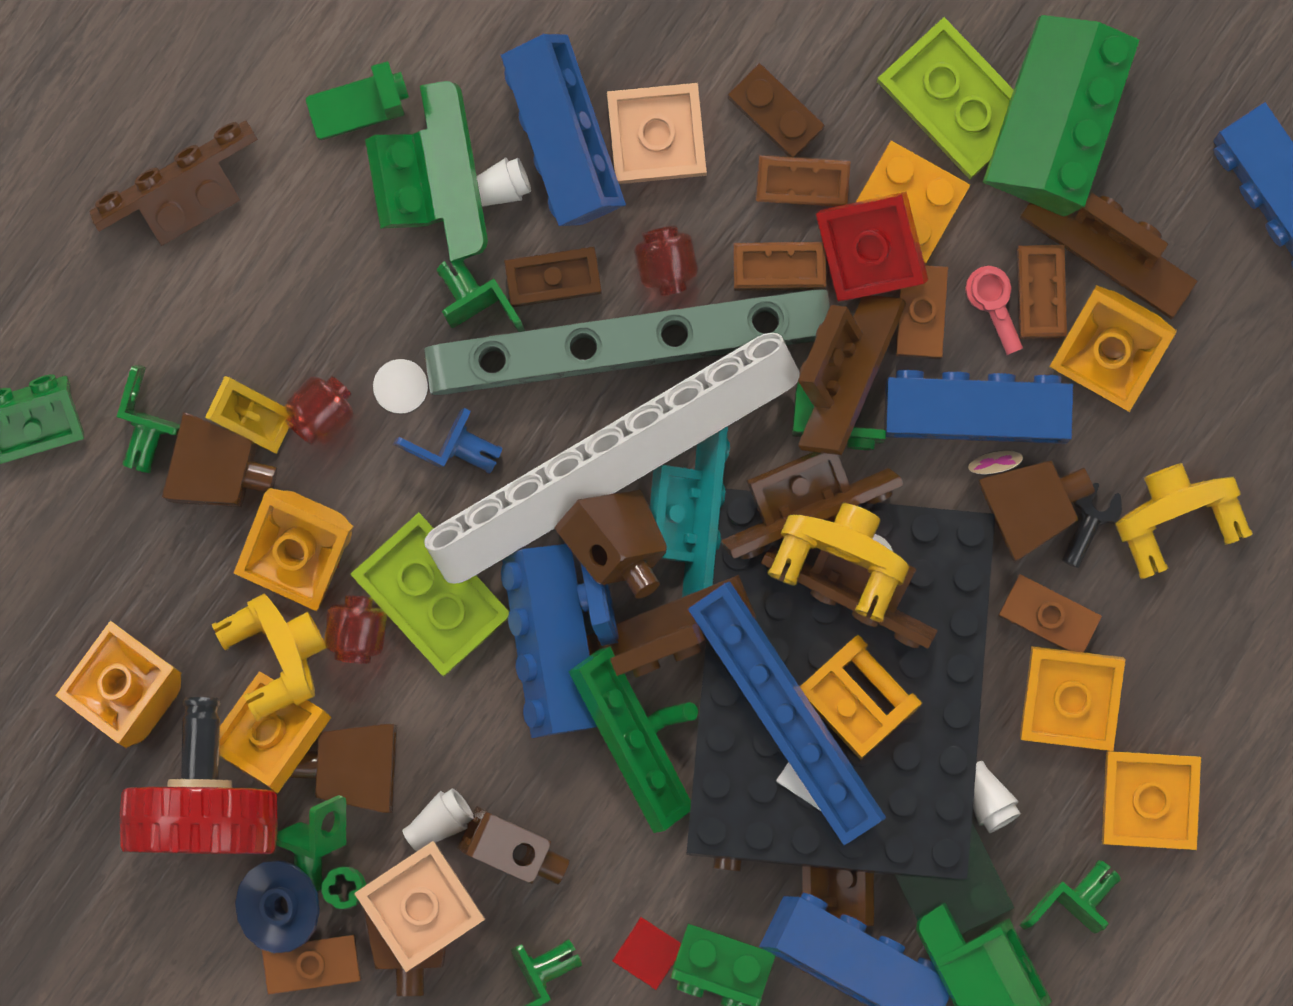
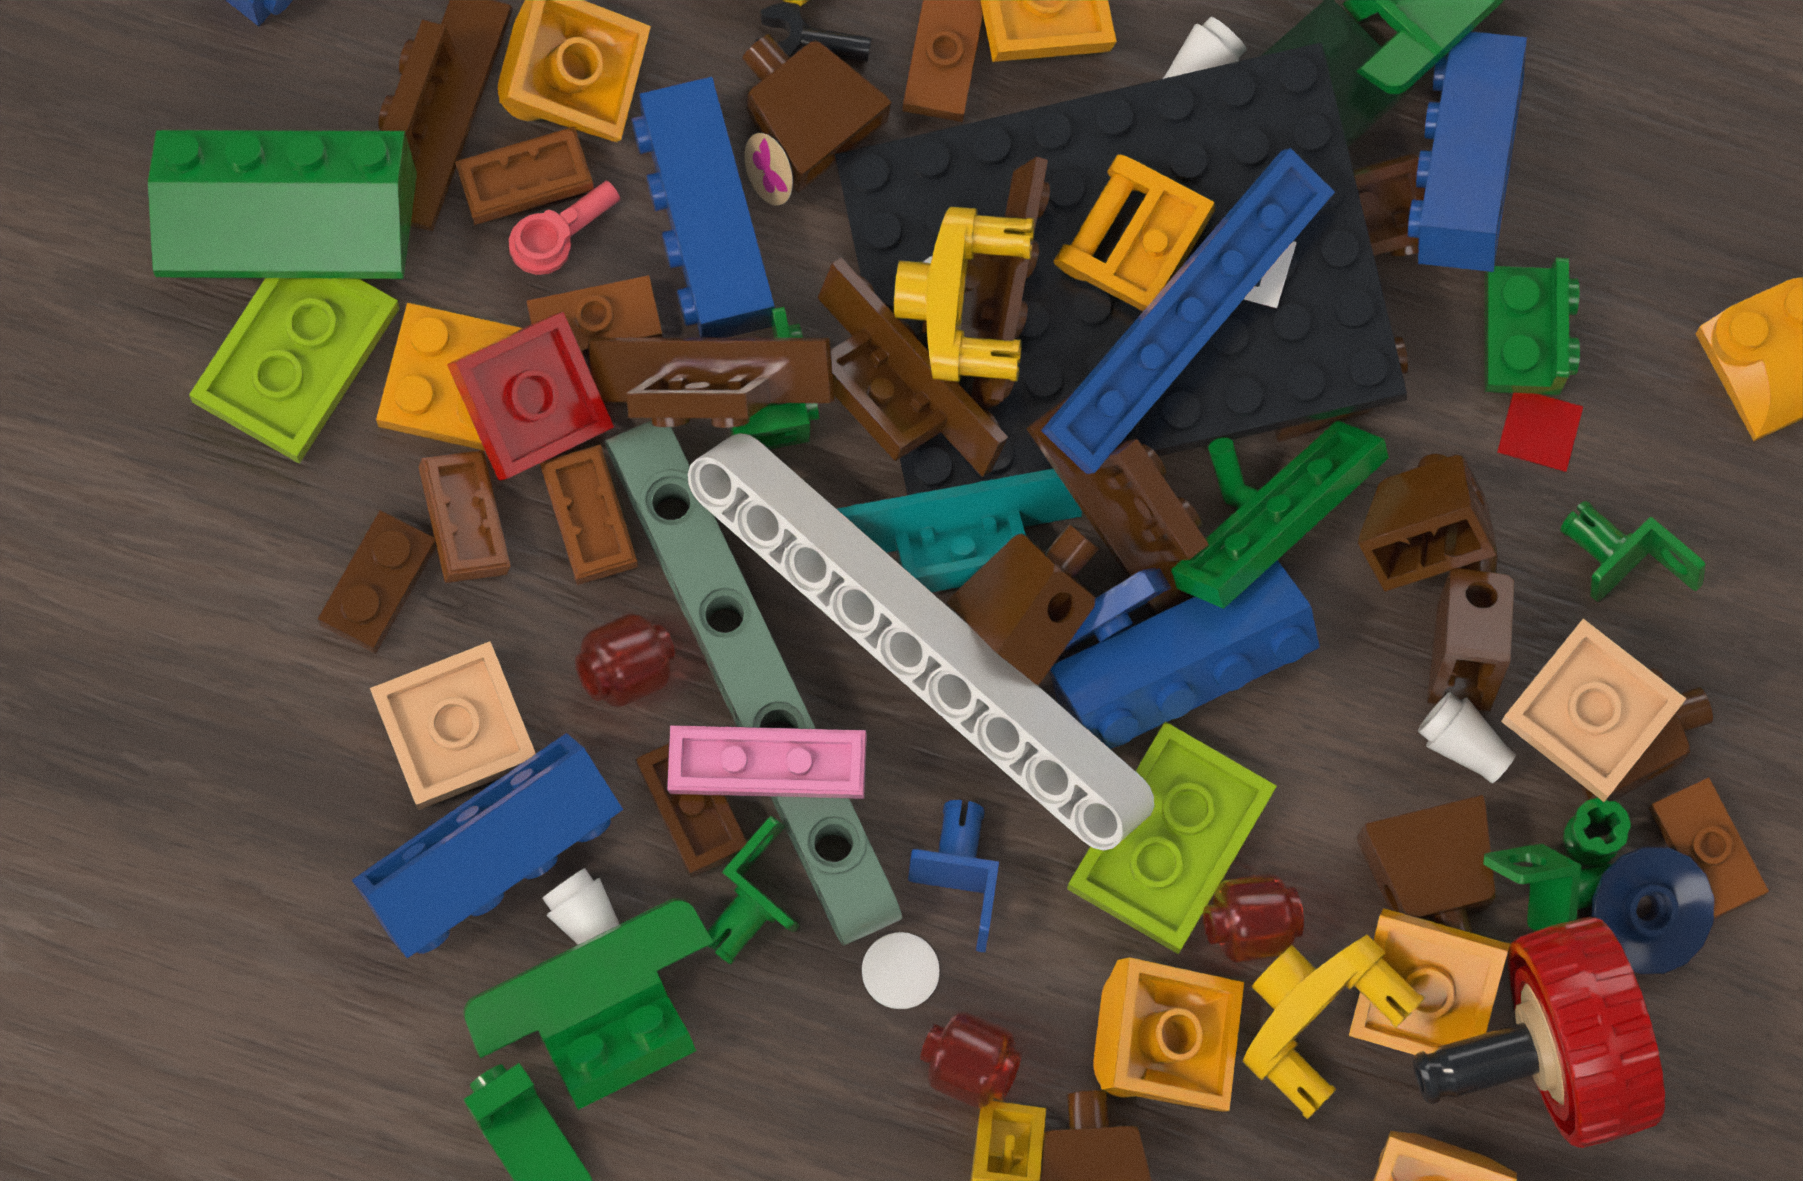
camera: 115 degrees left, 10 degrees down
none -> bright pink tile [667,726,867,799]
none -> reddish brown torso [1358,453,1497,592]

